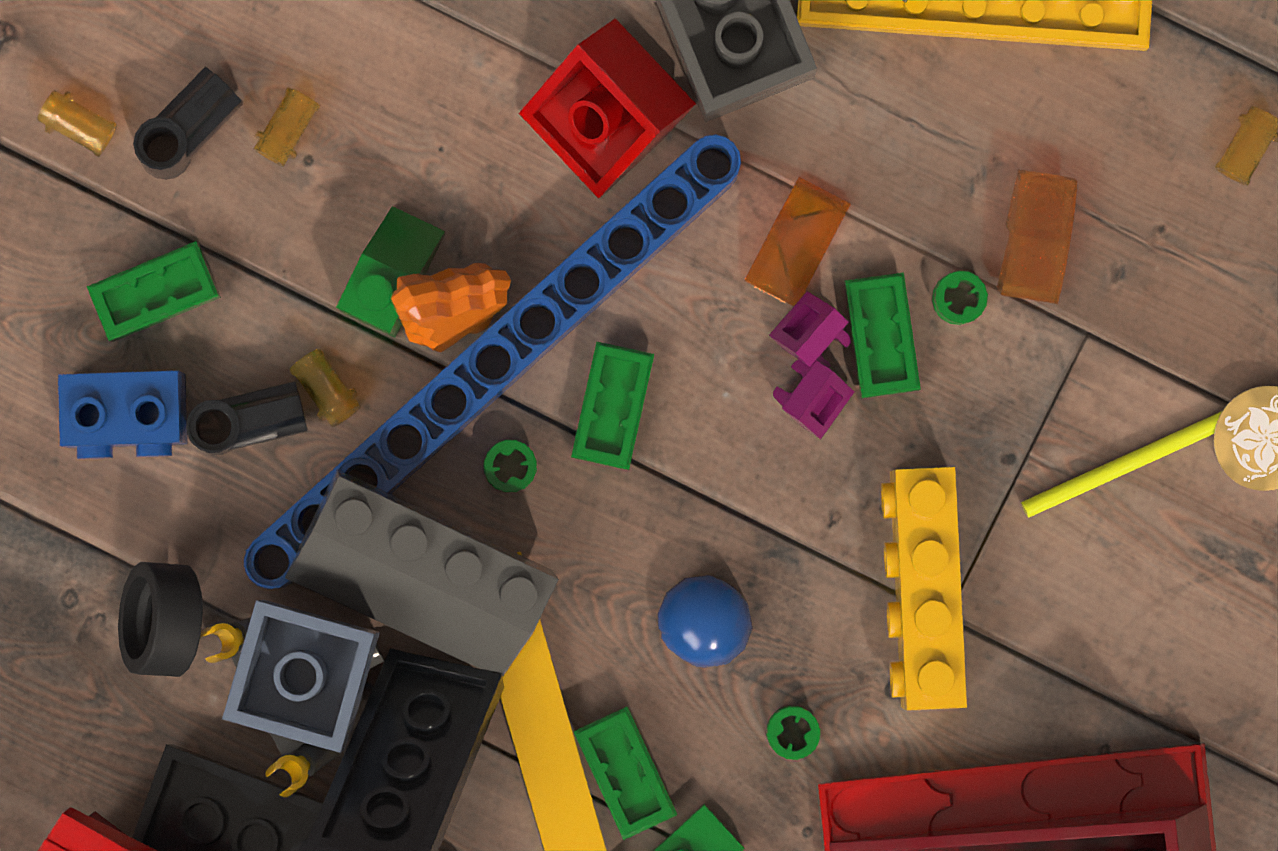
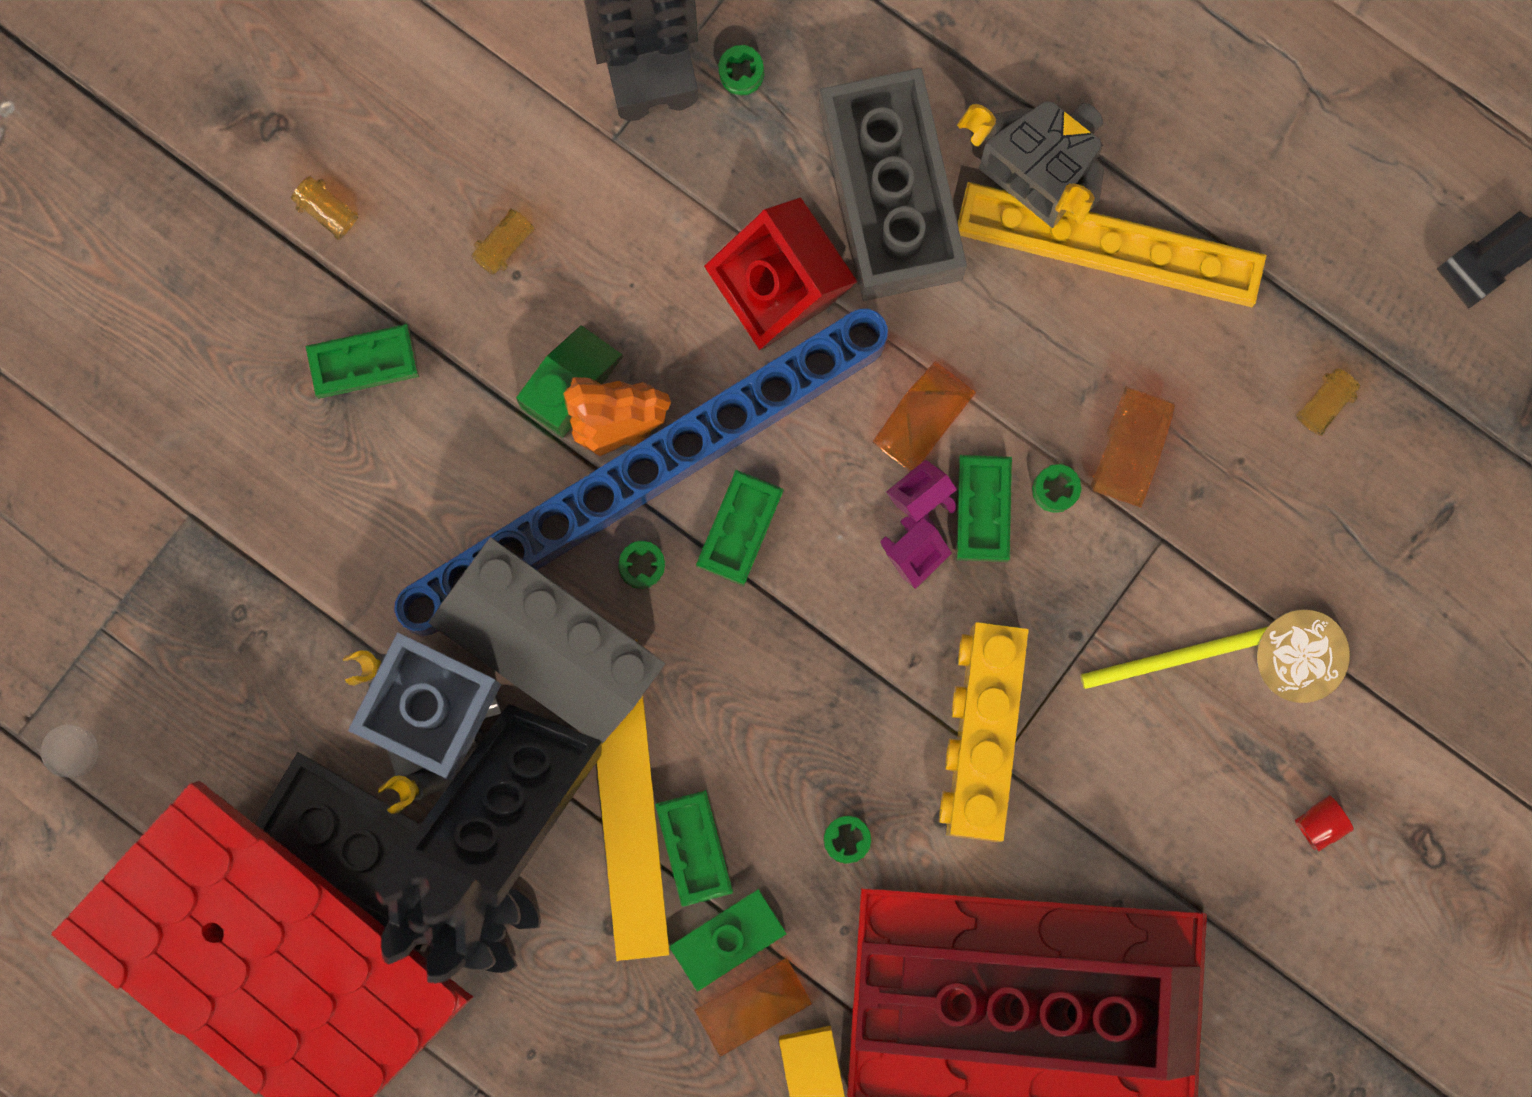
camera: 10 degrees right, 5 degrees down
blue brick [58,371,188,459] -> none
black tyre [118,562,203,677] -> none
black piece [133,66,243,180] -> none
black piece [186,381,308,455] -> none
clear yellow pin [289,349,361,427] -> none
blue hair [658,575,753,668] -> none

